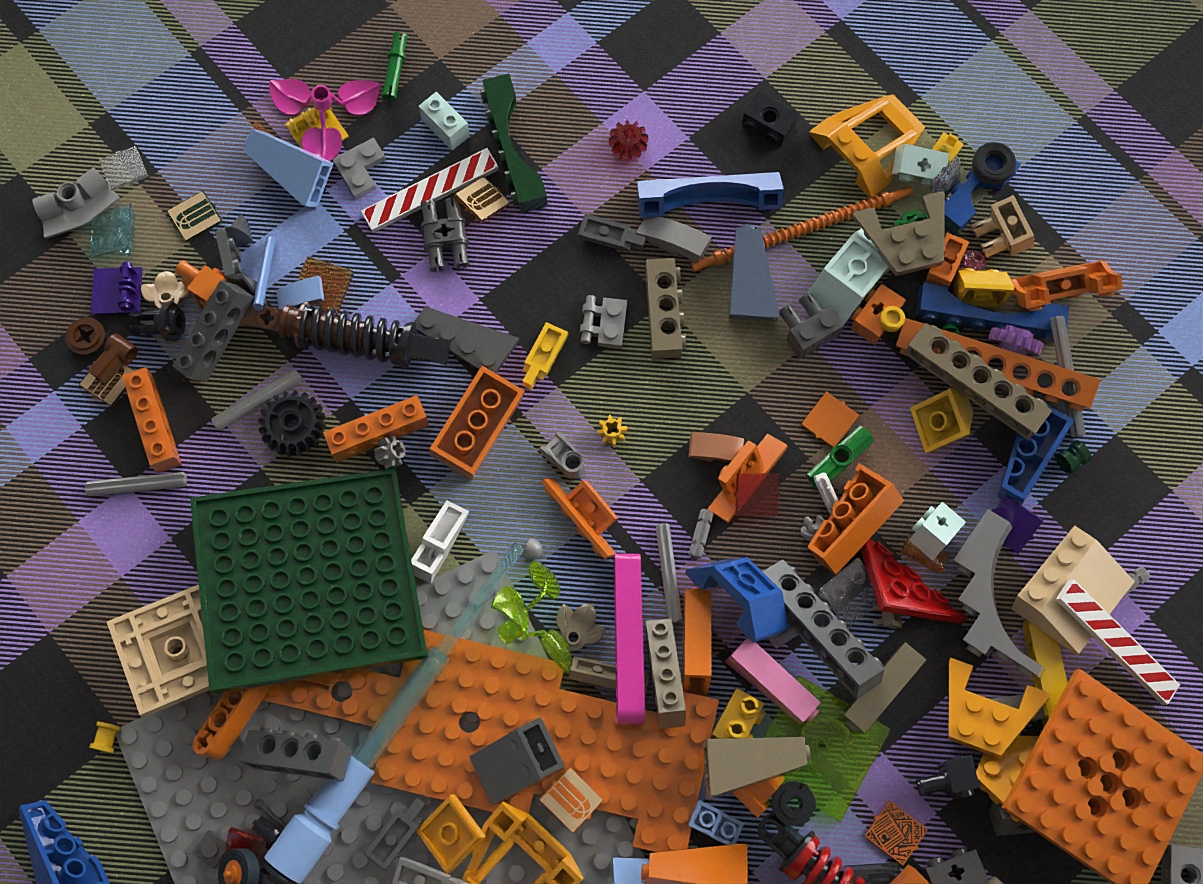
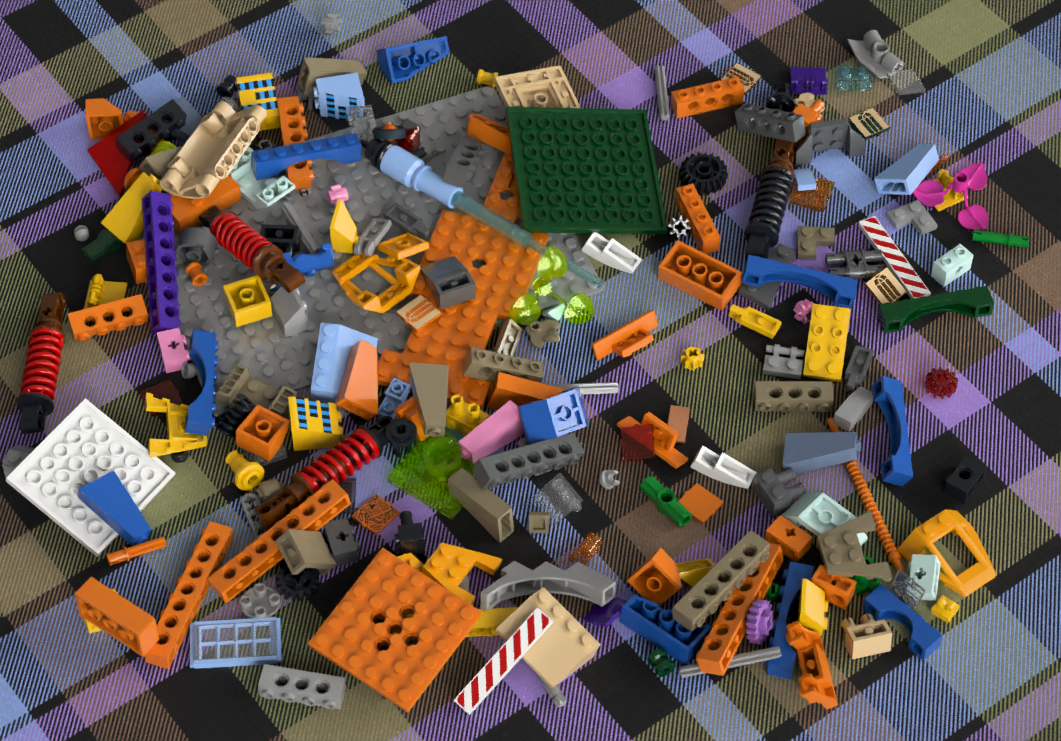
camera: 95 degrees right, 20 degrees down
reddish brown gear [65,318,107,356] -> none
reddish brown piece [87,333,138,385] -> none
light grey axle [211,370,302,430] -> none
medium blue bar [253,236,276,311] -> none
light grey hinge [522,538,543,560] -> none
light grey piece [539,432,585,480] -> none
dark pink beam [614,553,645,725] -> none
light grey axle [689,509,713,558] -> none
orange wedge [808,463,904,575] -> none
white axle [814,473,839,515] -> none
red tile [860,538,967,624] -> none
yellow tile [879,306,905,332] -> none
light aqua brick [909,502,966,560] -> none
clear pink plate [962,250,986,271] -> none
black tyre [972,142,1016,185] -> none
none -> light aqua slope [542,304,565,321]
none -> orange slope [627,548,682,606]
none -> white slope [690,446,756,489]
none -> blue arch [742,254,858,309]
none -> bright pink gear [793,299,814,324]
none -> dark tan plate [797,226,835,260]
none -> yellow plate [803,304,851,382]

